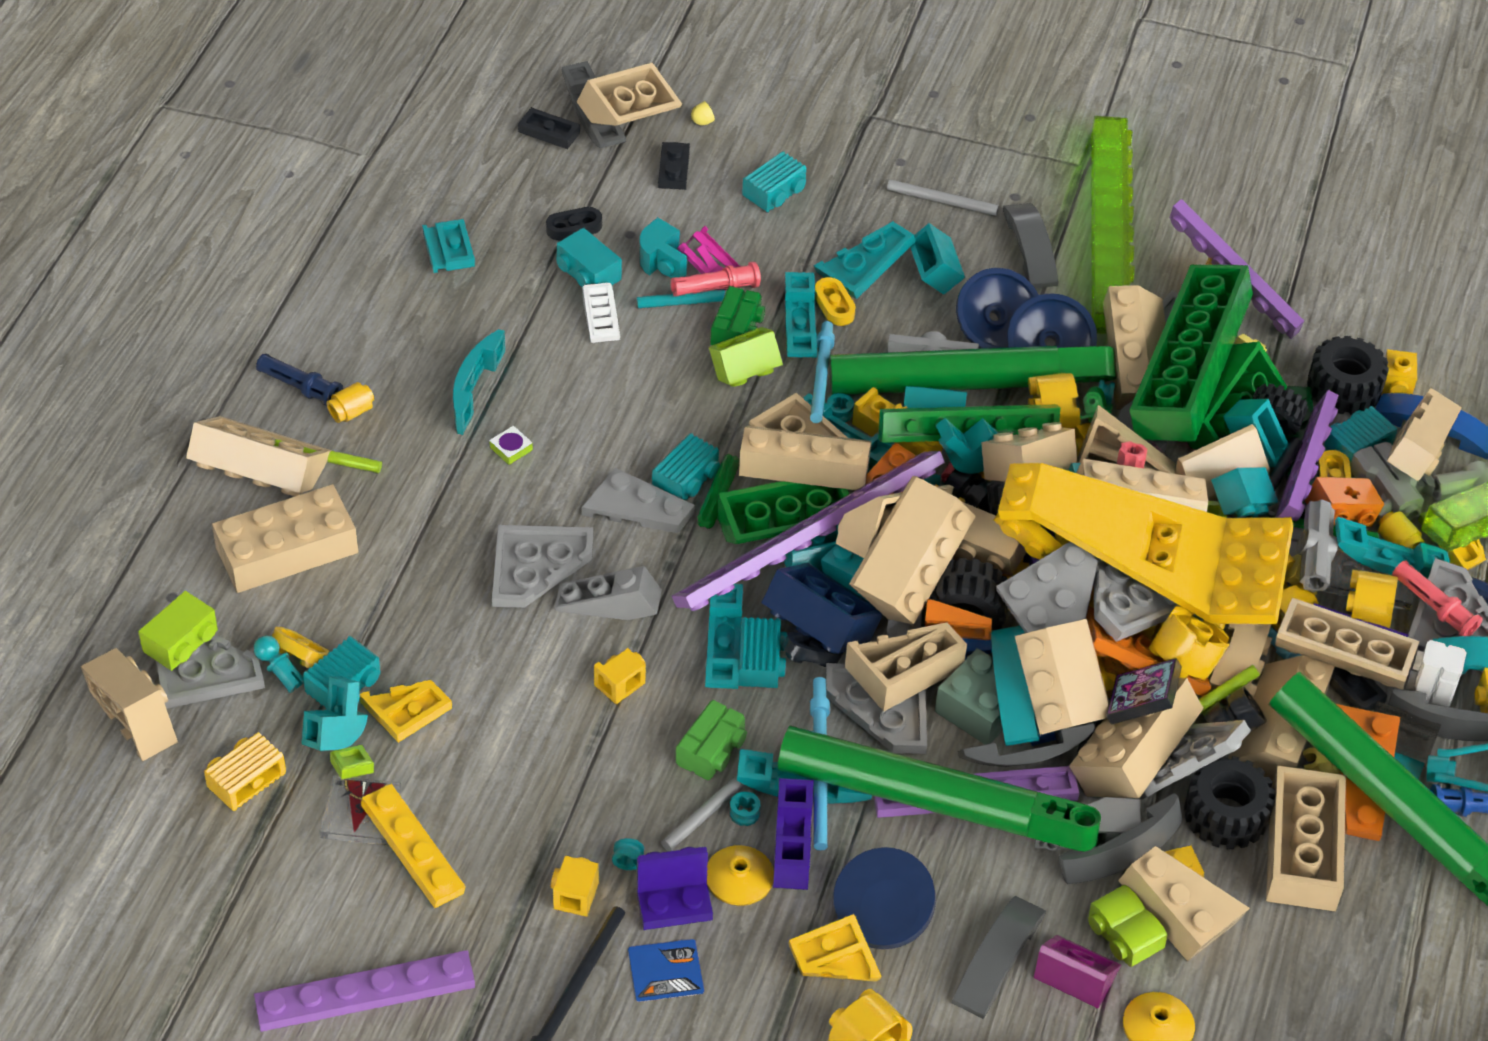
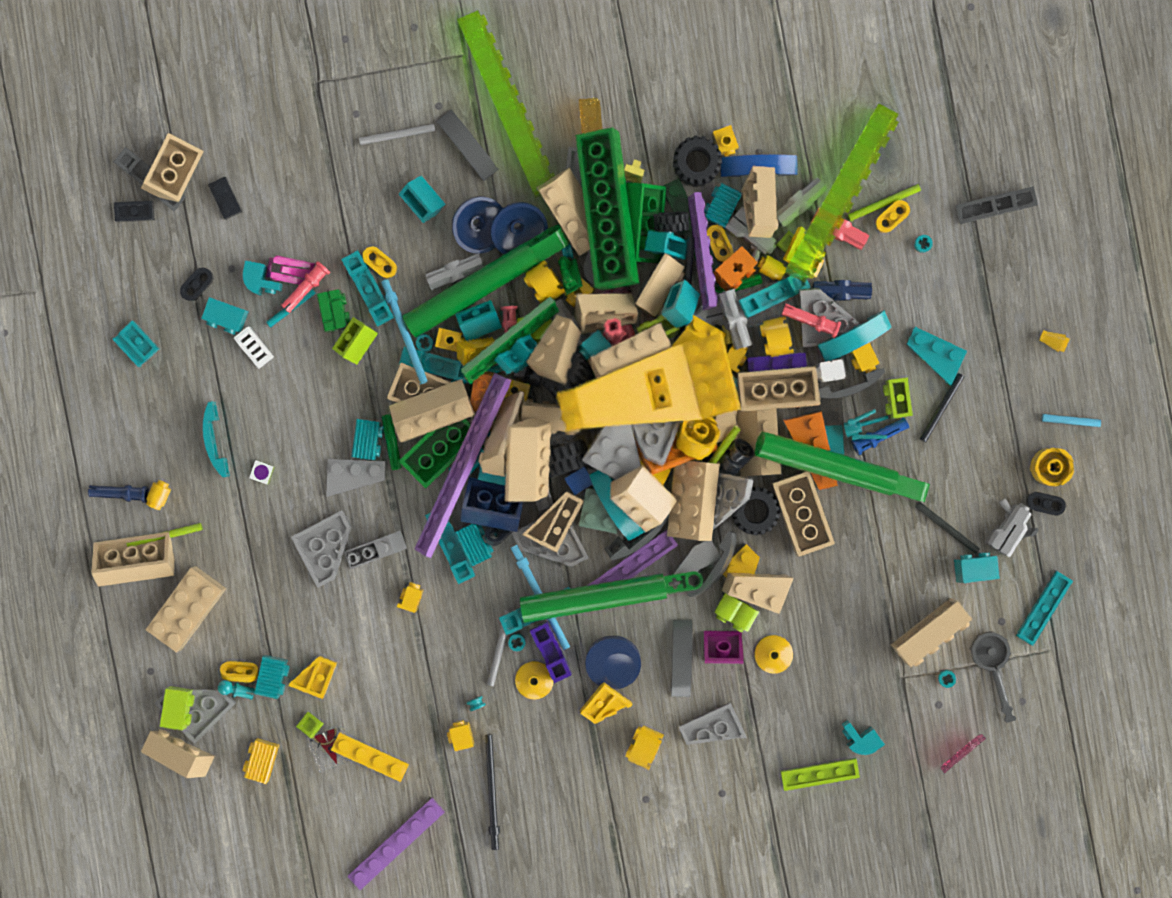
camera: 25 degrees left, 40 degrees up
teal brick [302,676,368,751] -> none
blue sticker [628,939,704,1002] -> none
dark purple bracket [637,847,713,930] -> none
bright green brick [676,700,747,781] -> none
light yellow hinge [691,101,715,126] -> none
teal brick [742,151,807,213] -> none
teal wing [813,221,916,299] -> none
orange slope [925,599,992,640] -> none
tile [1106,658,1182,724] -> none
medium lavender plate [1169,199,1304,339] -> none

